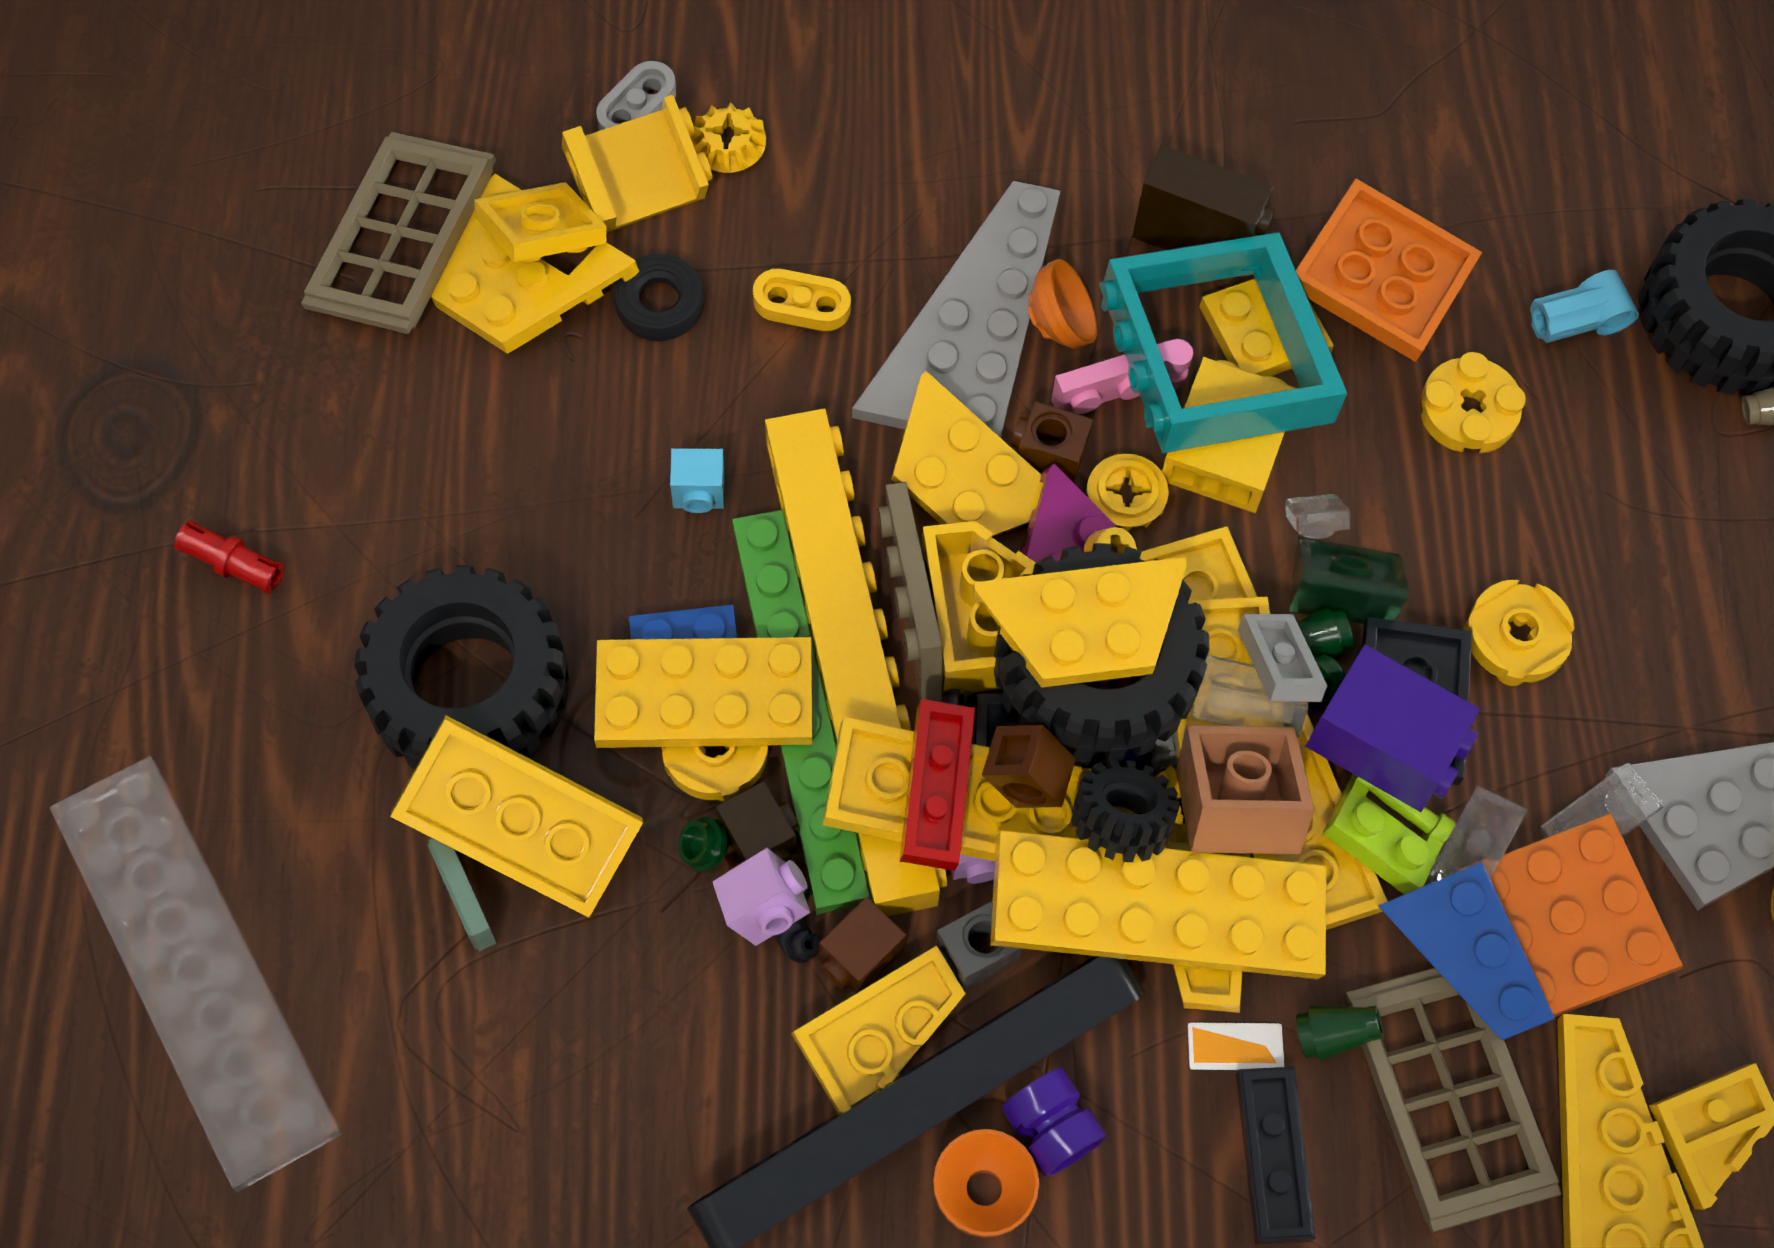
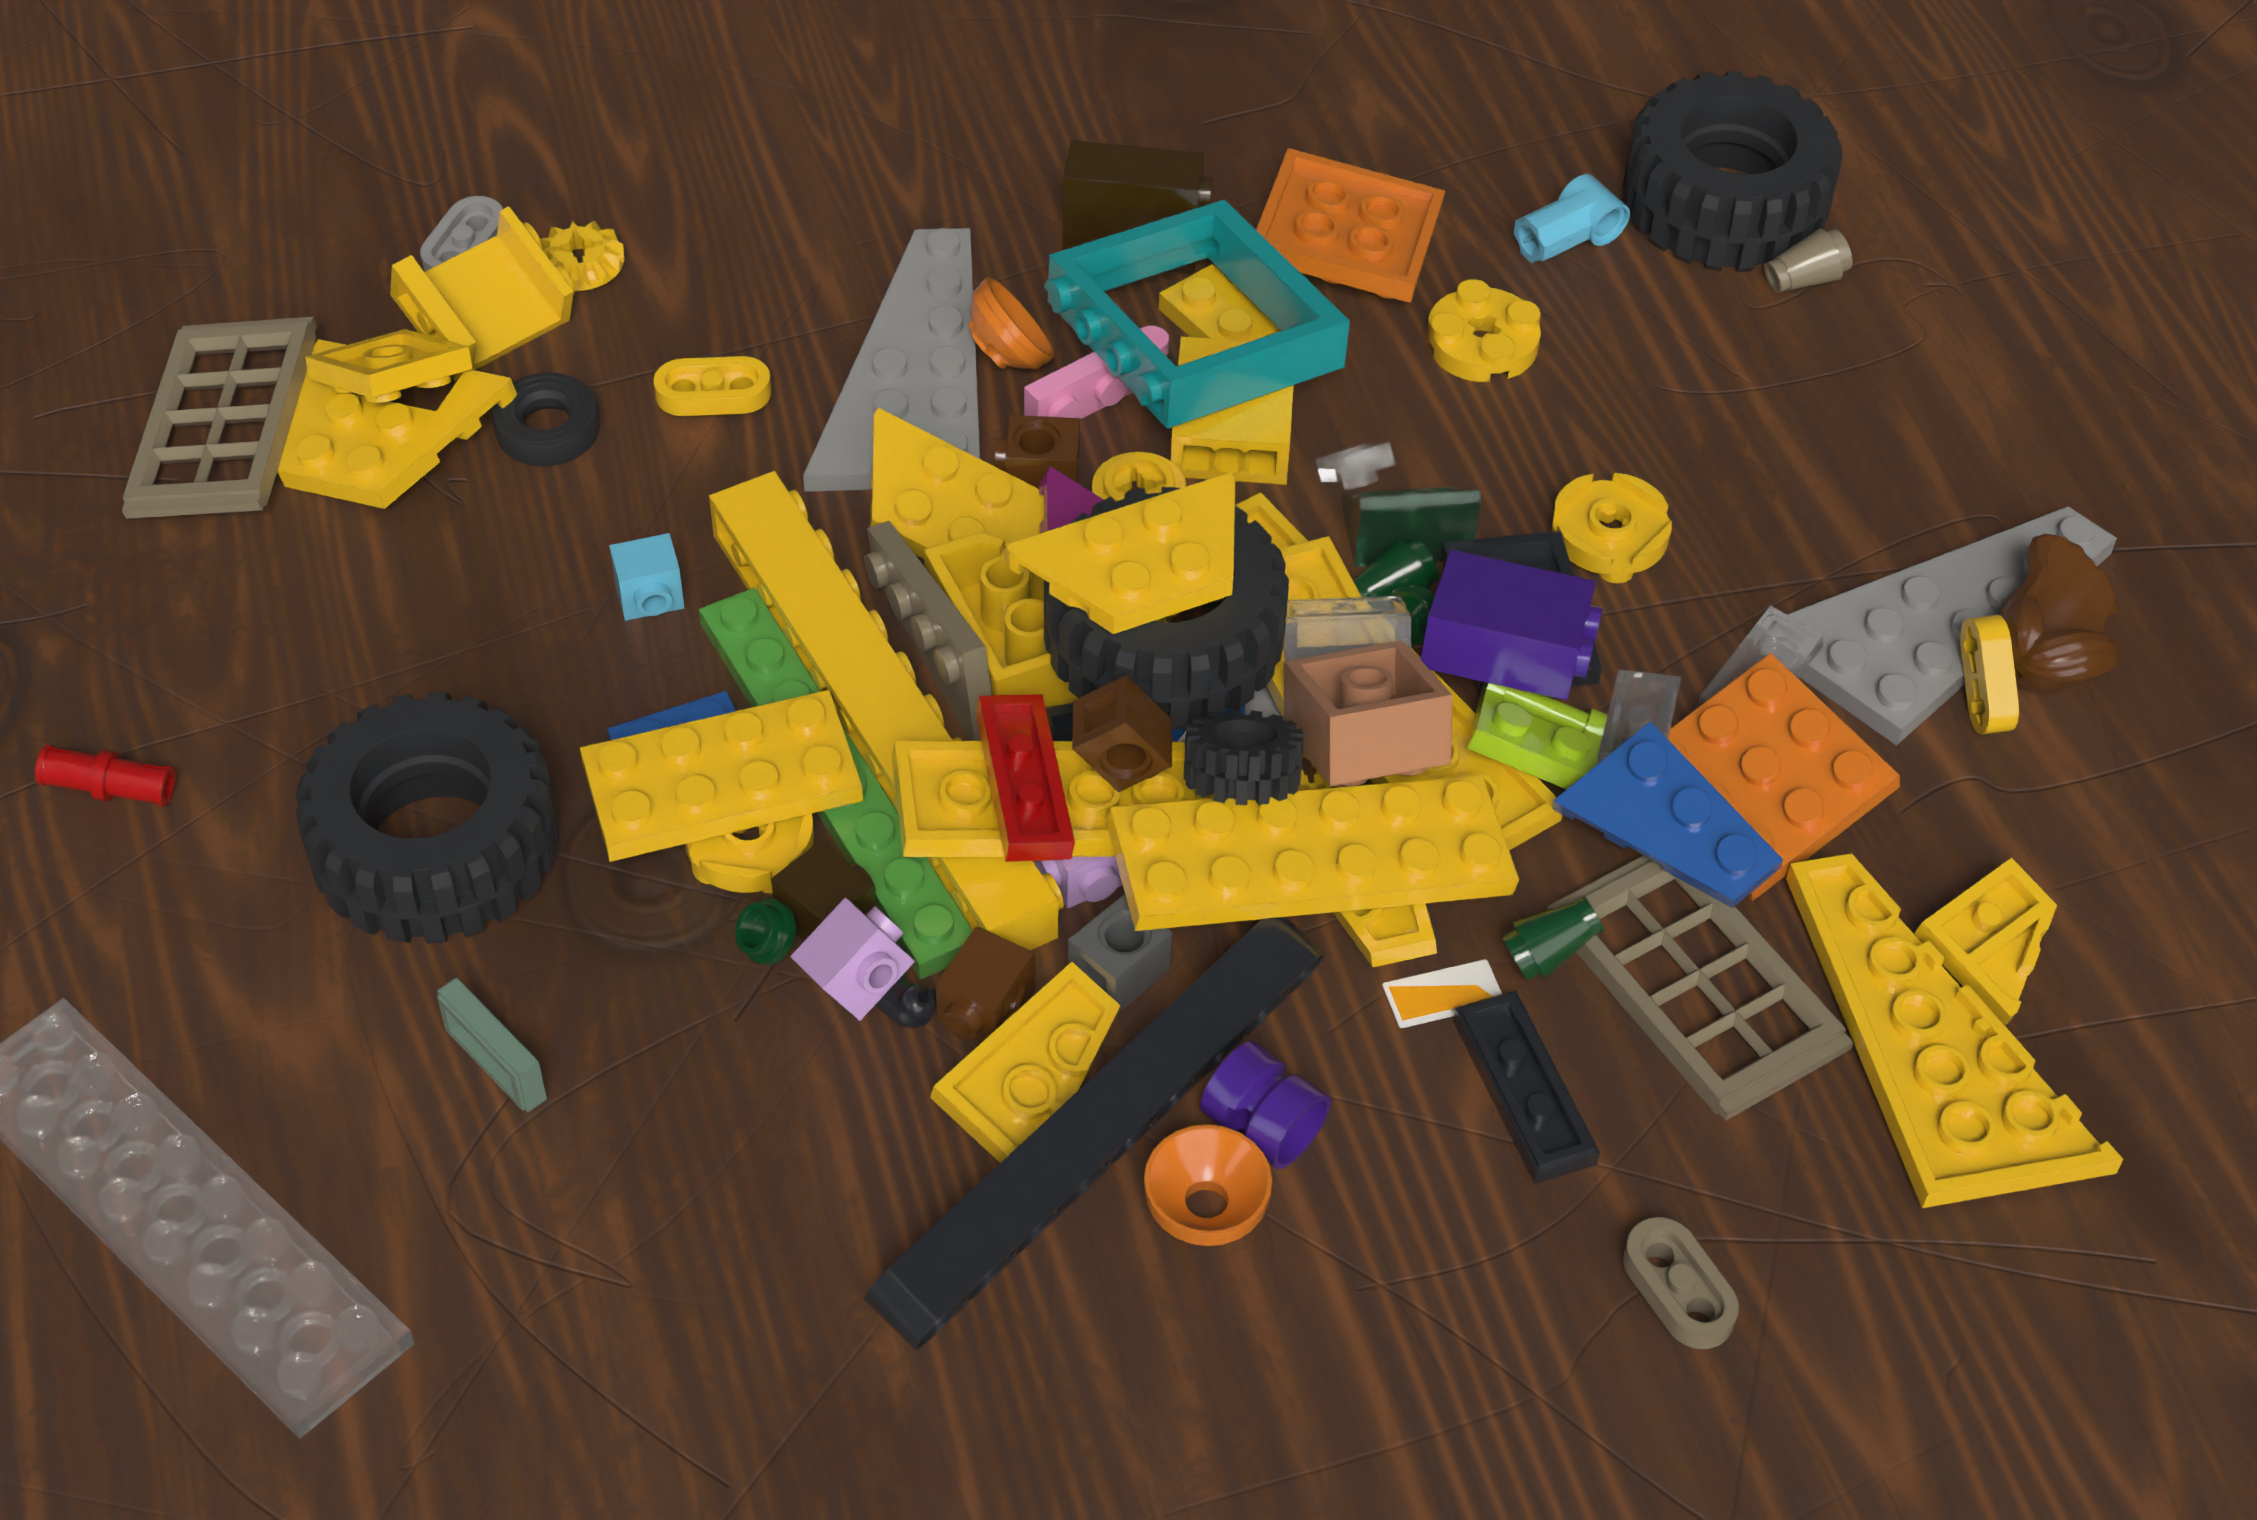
camera: 15 degrees left, 15 degrees down
yellow plate [391,715,643,917] -> none
light grey plate [1238,614,1327,703] -> none

